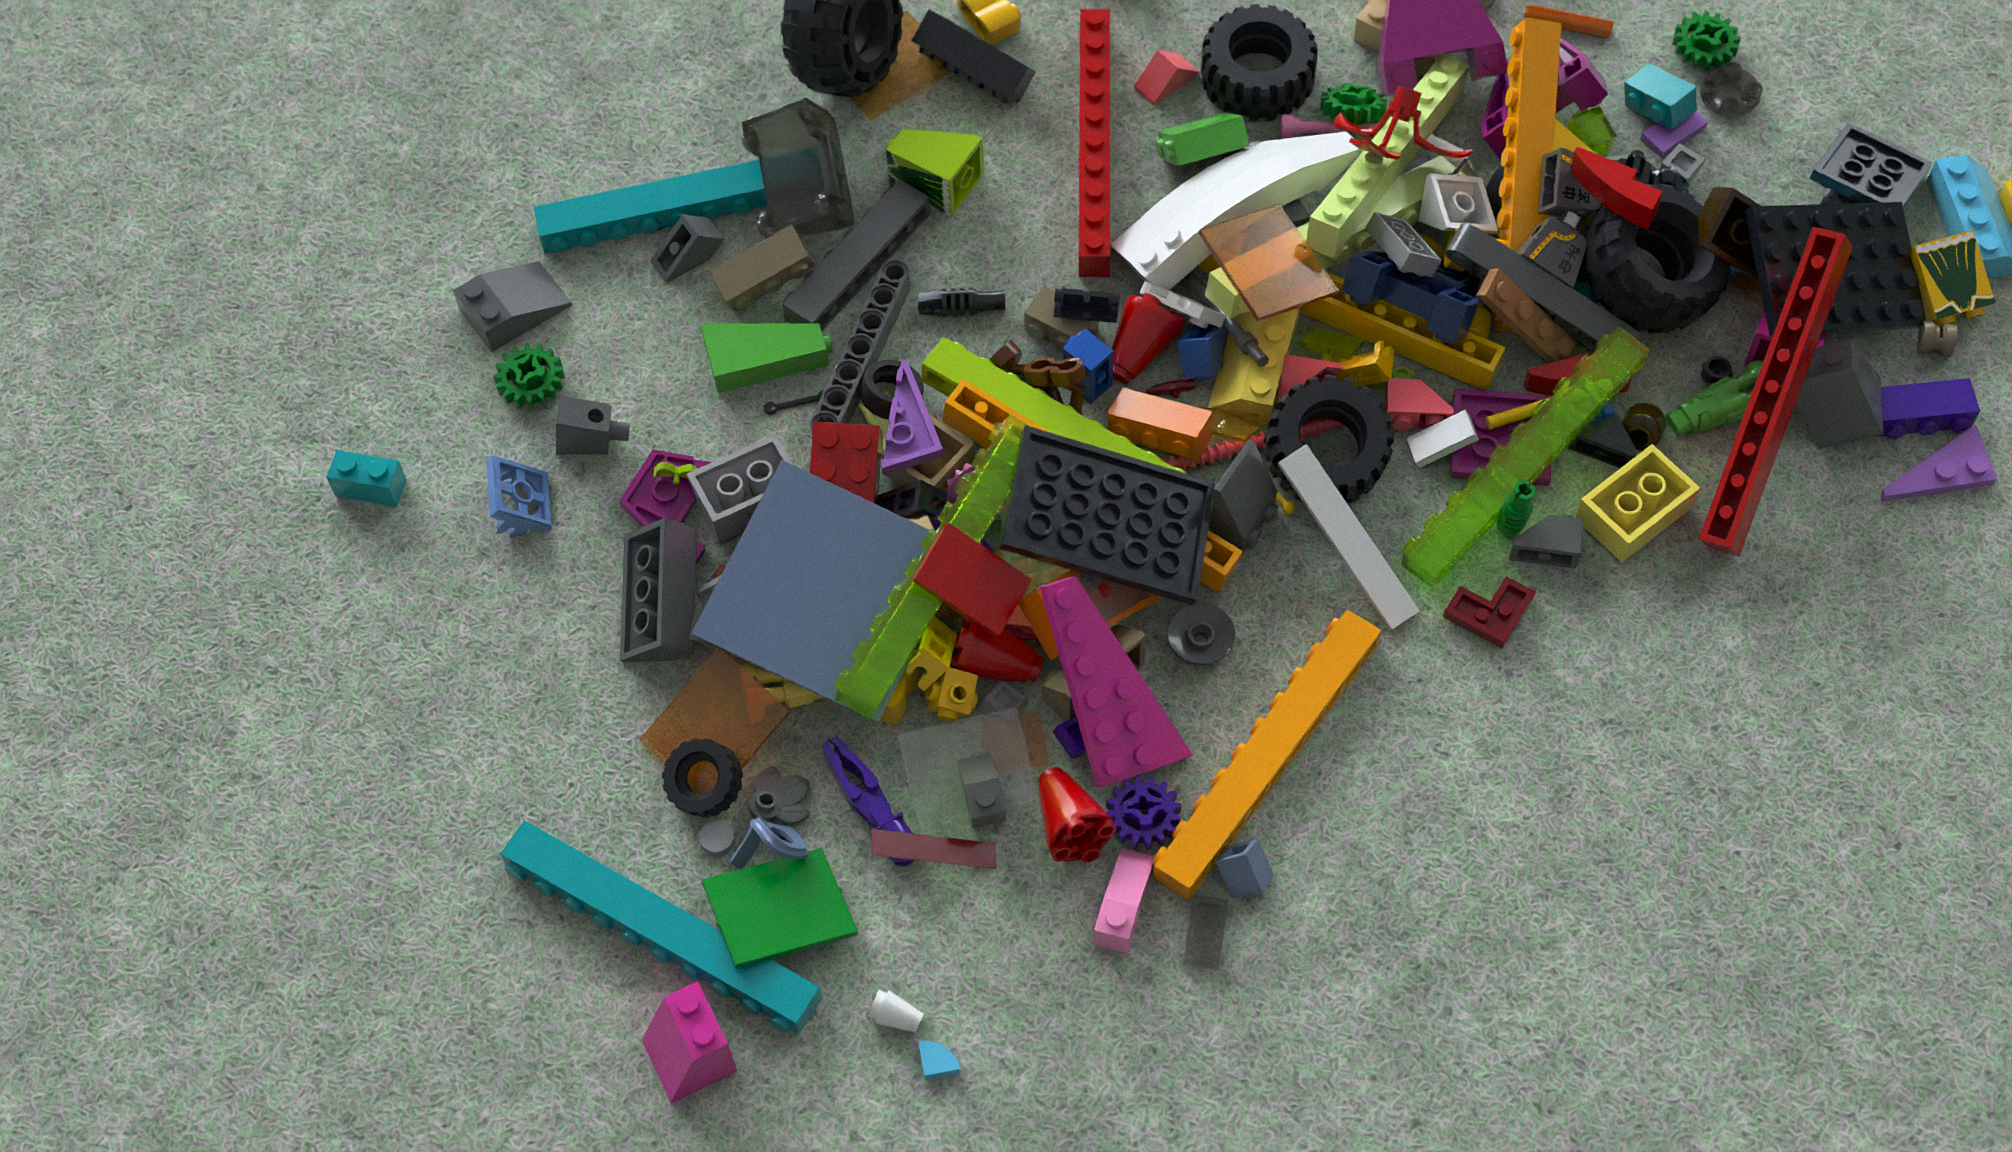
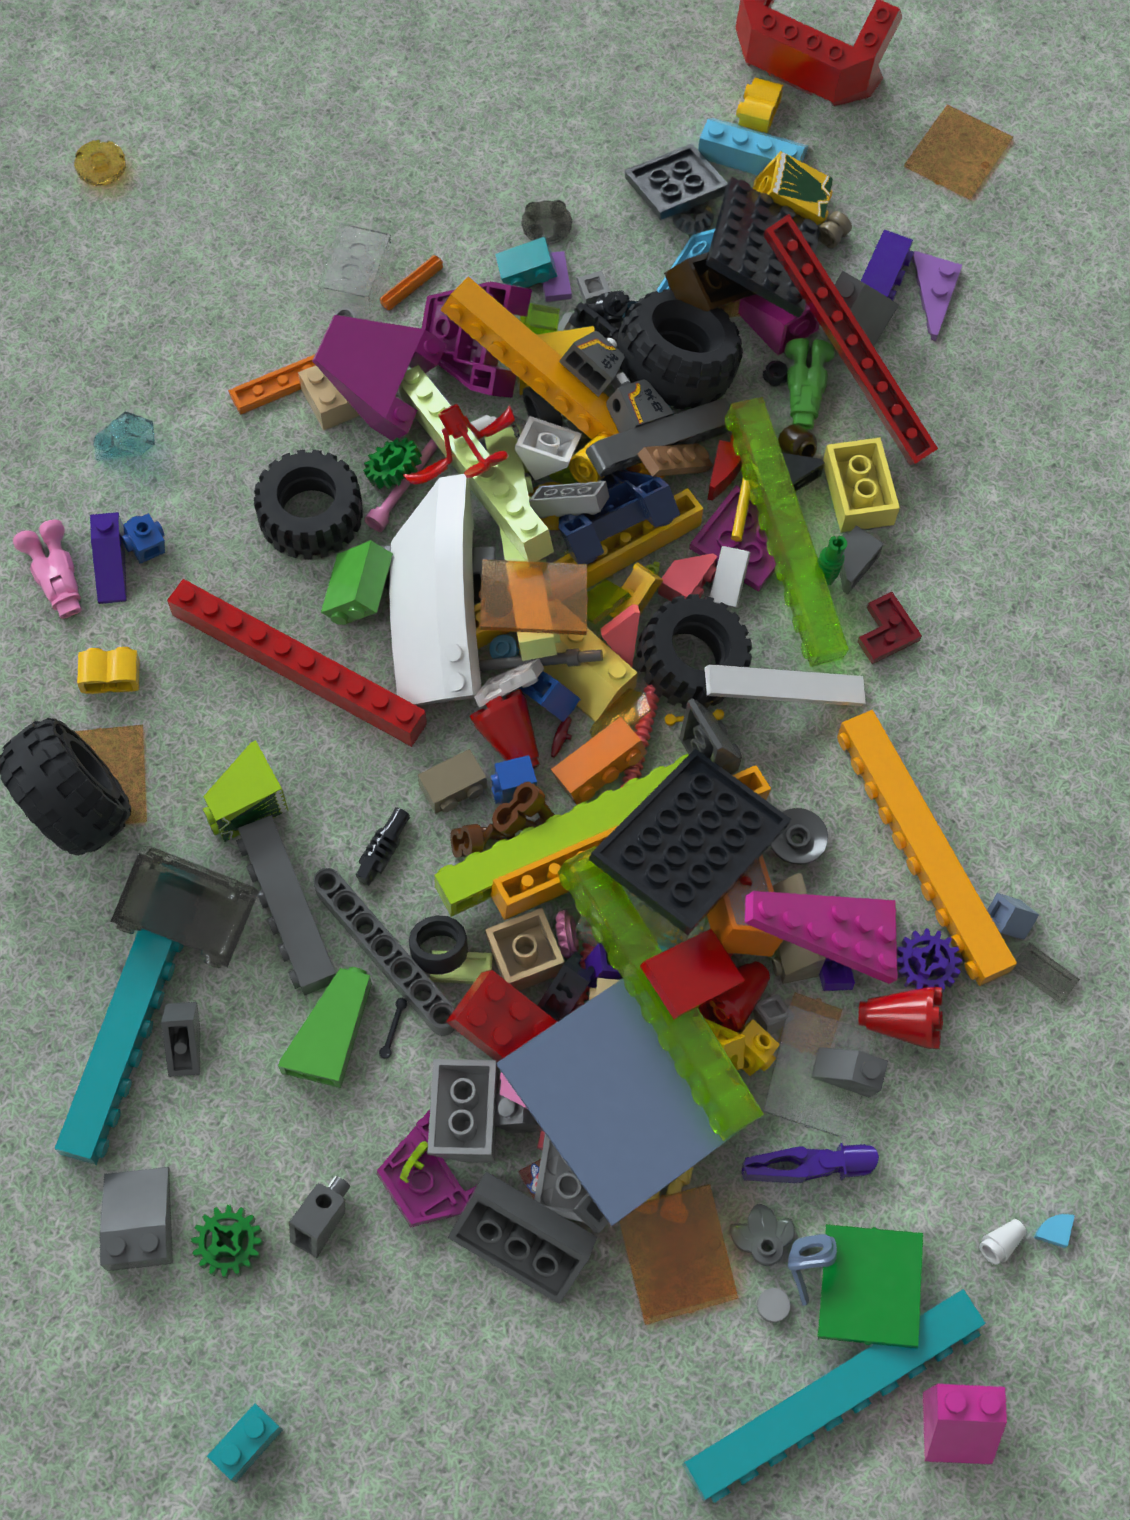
camera: 65 degrees left, 5 degrees up
medium blue piece [486,455,552,537] -> none
black tyre [662,738,743,817] -> none
dark tan brick [710,224,816,310] -> none
dark red sticker [871,829,997,869] -> none
medium lavender wing [881,359,944,475] -> none
black wedge [911,9,1036,104] -> none
black hinge [1053,286,1120,323] -> none
bright pink slope [1094,848,1155,954] -> none
coral slope [1134,50,1199,106] -> none
red slope [1570,147,1663,230] -> none
green gear [1672,11,1741,71] -> none

